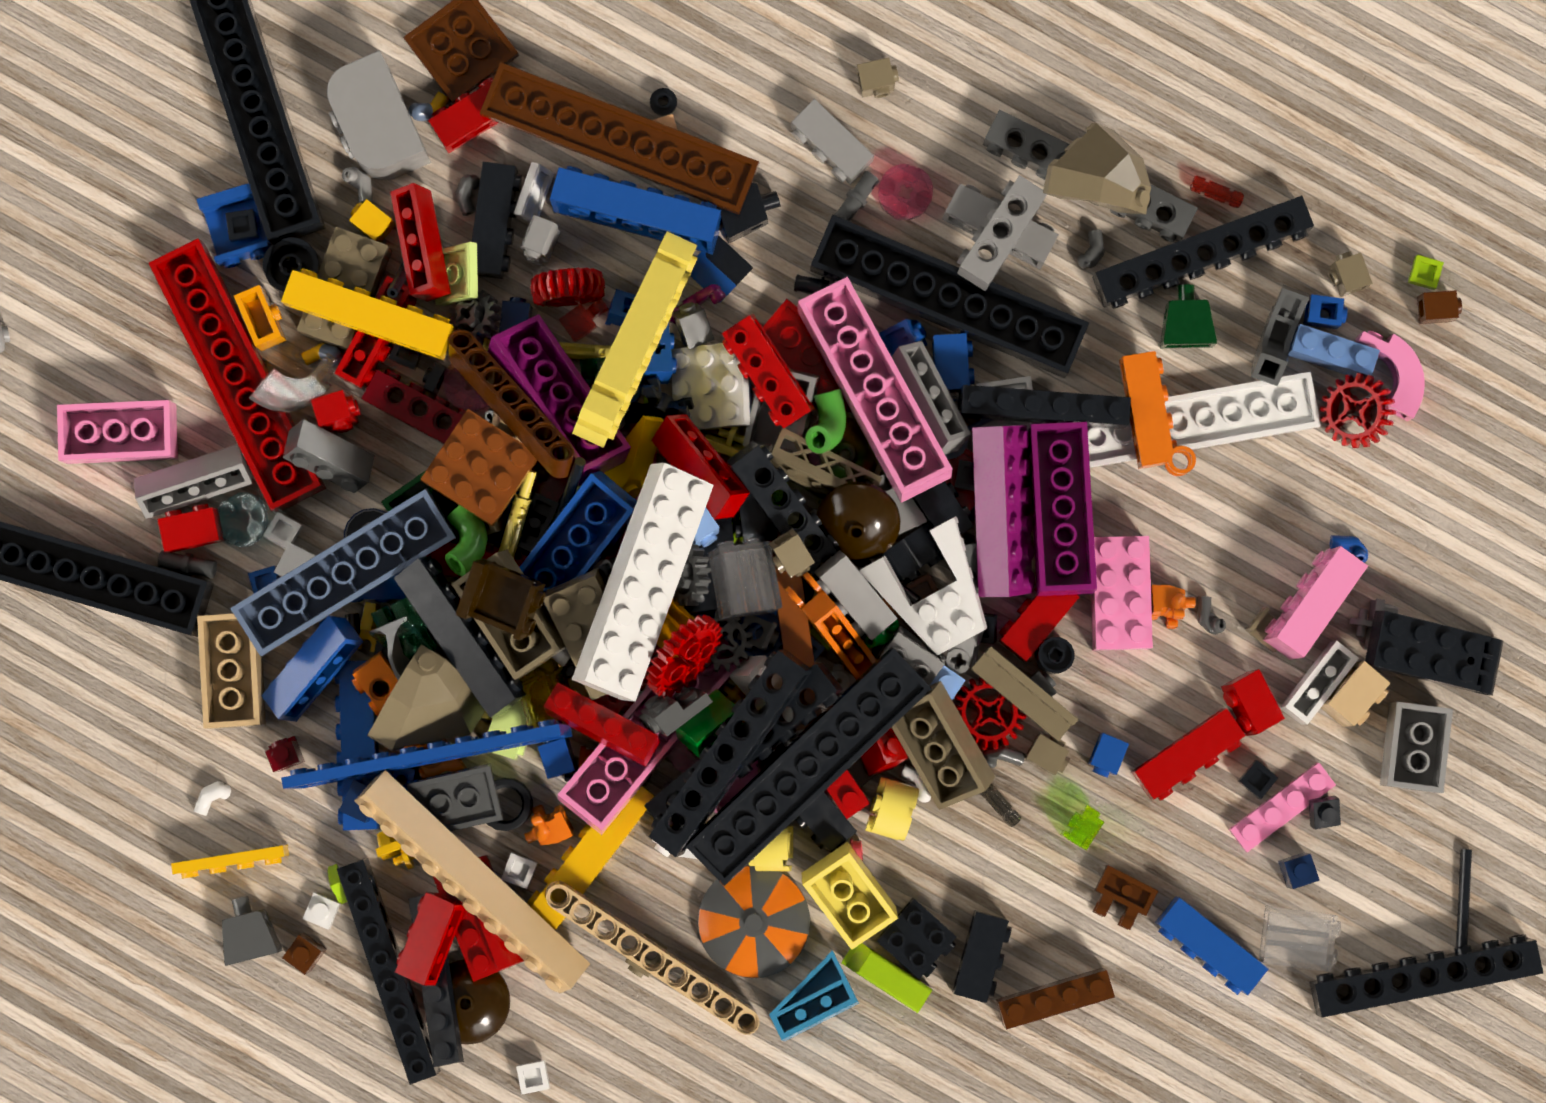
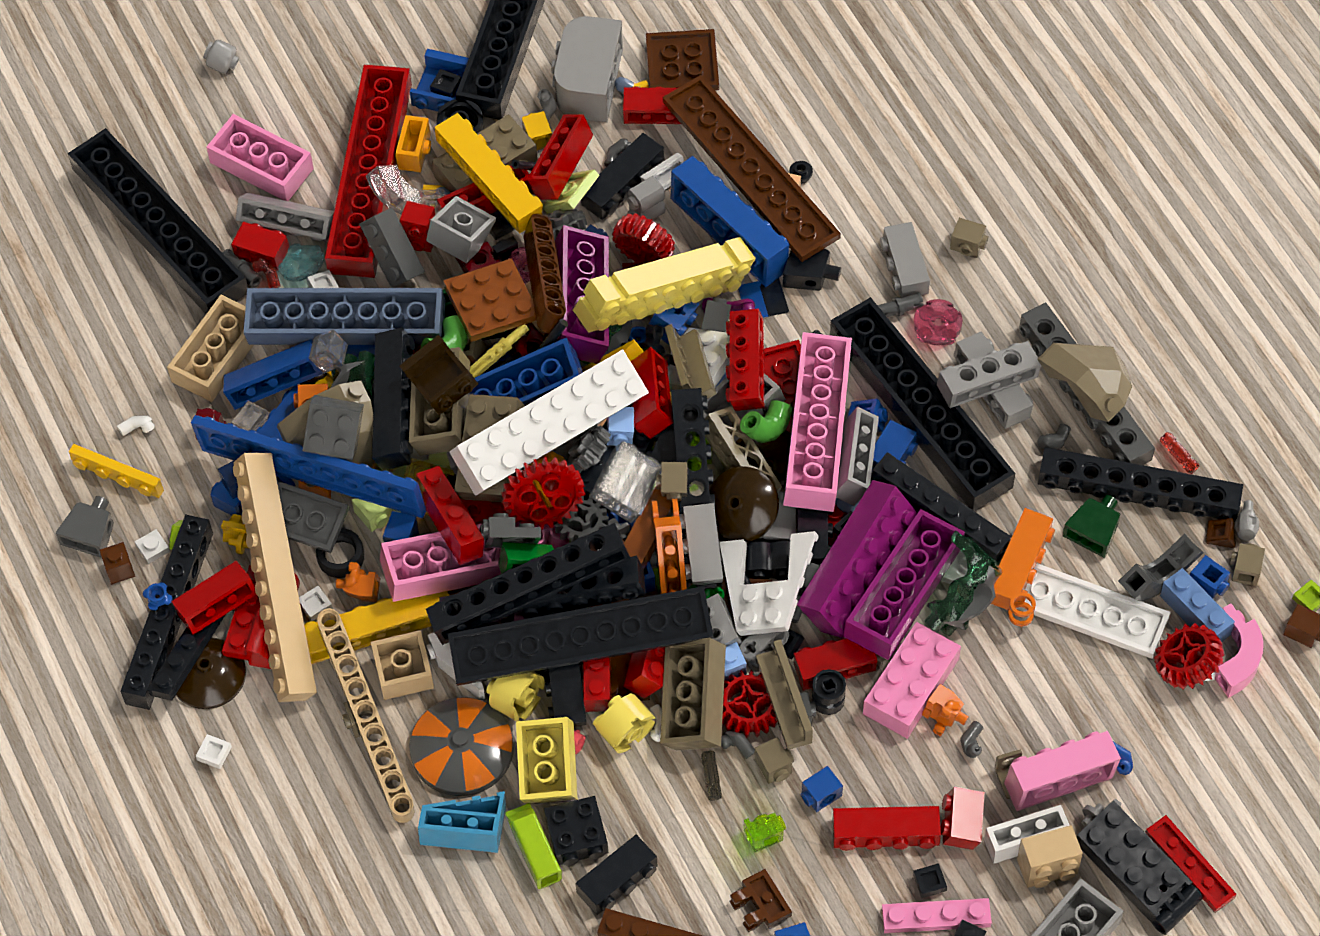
camera: 35 degrees right, 25 degrees down
none -> blue plate [143,583,172,610]
none -> clear brick [231,401,269,431]
none -> clear red arm [252,258,281,288]
none -> dark grey brick [303,395,364,461]
none -> clear brick [309,329,348,373]
none -> tan brick [371,630,434,700]
none -> light grey slope [426,196,496,263]
none -> dark tan fence [665,324,717,399]
none -> clear green hips [925,530,1003,636]
none -> red plate [1145,815,1237,913]
none -> reddish brown slope [1206,518,1236,548]
none -> light grey piece [1235,500,1259,541]

